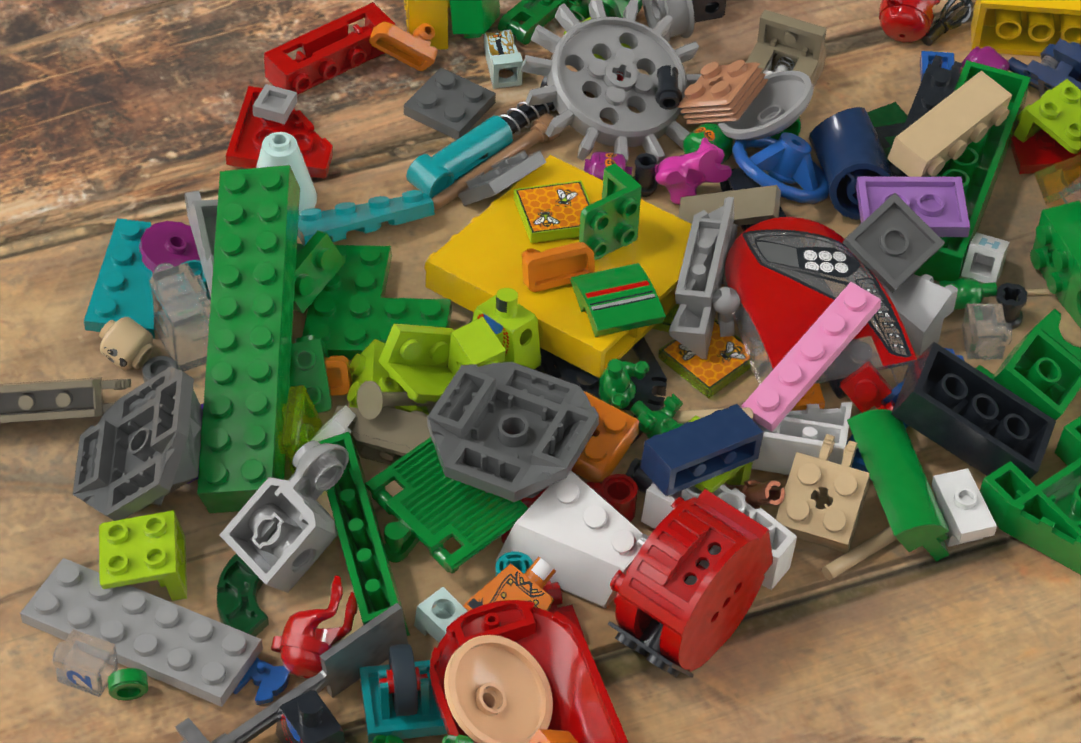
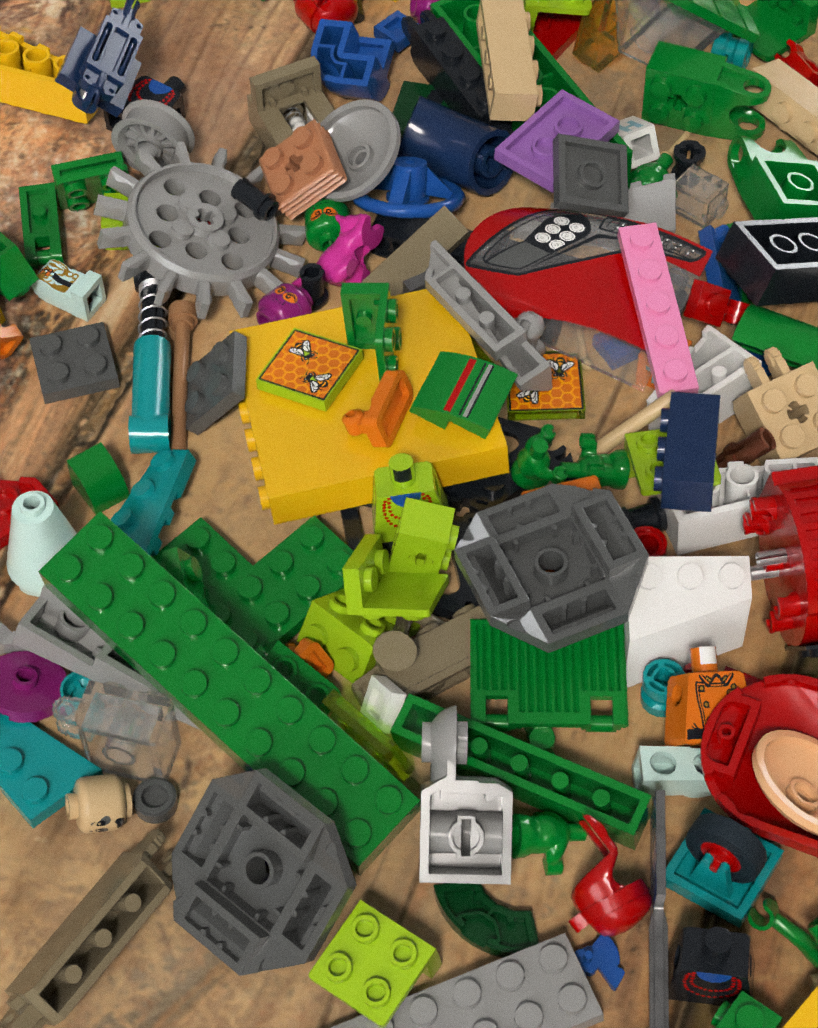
camera: 45 degrees left, 5 degrees up
none -> green brick [67,442,130,515]
none -> blue brick [311,19,395,101]
none -> green piece [512,811,587,876]

